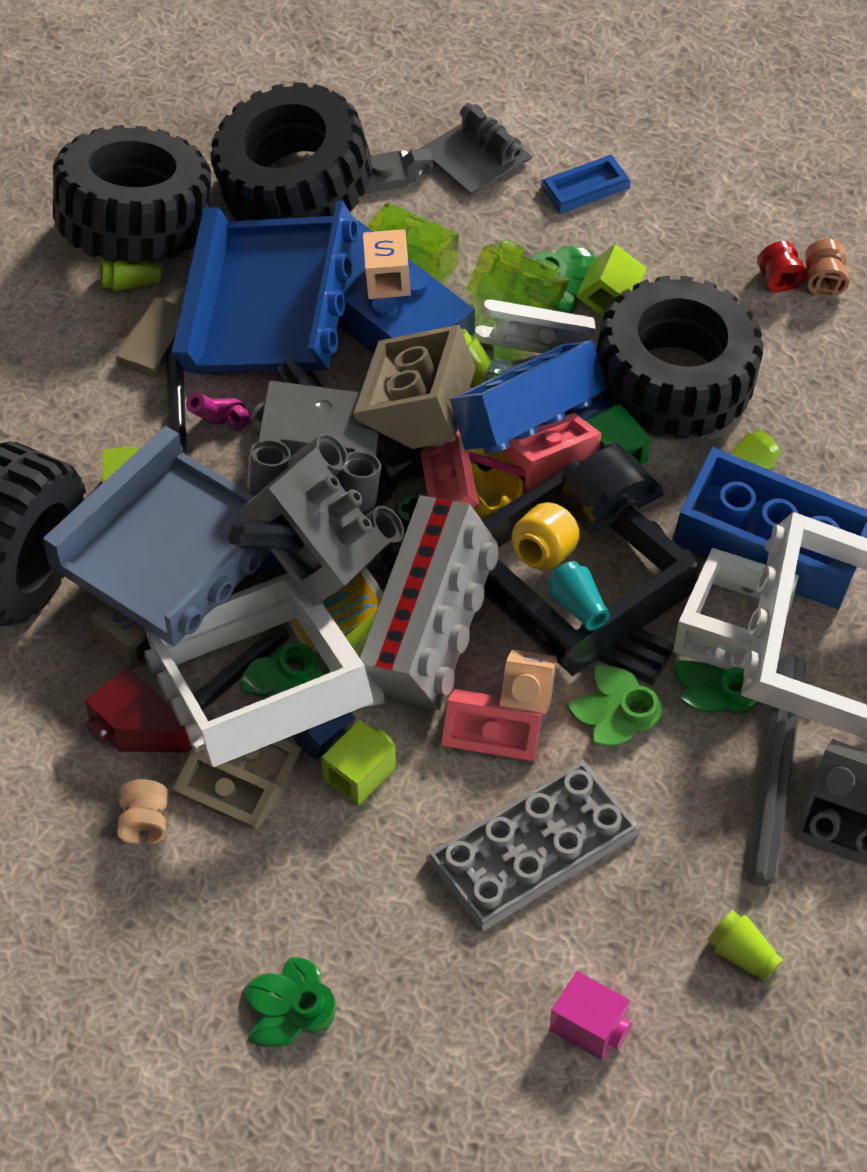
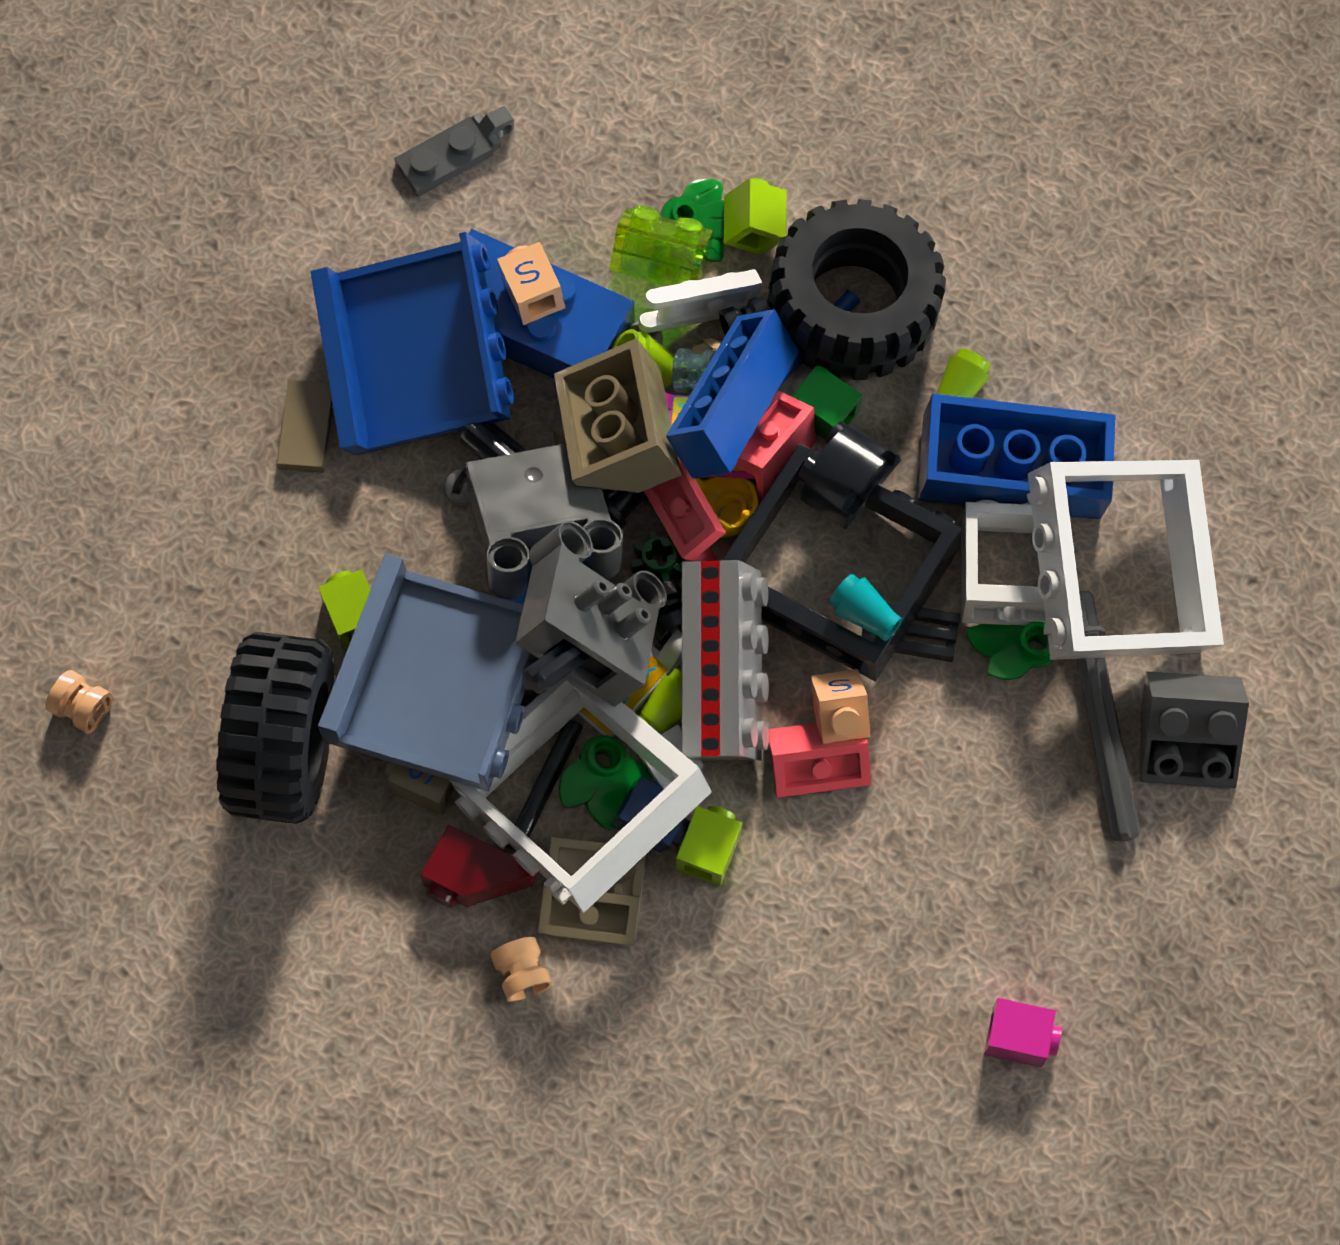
camera: 20 degrees left, 15 degrees up
black tyre [53,125,211,264] -> none
lime cone [100,257,161,293] -> none
black bar [166,351,188,456] -> none
dark pink arm [186,392,250,429] -> none
black tyre [210,82,372,221] -> none
green plate [243,957,336,1047] -> none
clear neon green brick [367,202,459,284] -> none
dark grey hinge [420,103,532,195] -> none
light grey tile [426,760,640,932] -> none
yellow head [511,502,580,570] -> none
blue tile [541,154,631,214] -> none
bright green plate [568,665,662,746] -> none
lime cone [707,910,783,982] -> none
red wheel [757,241,807,293] -> none
nougat wheel [805,239,849,295] -> none

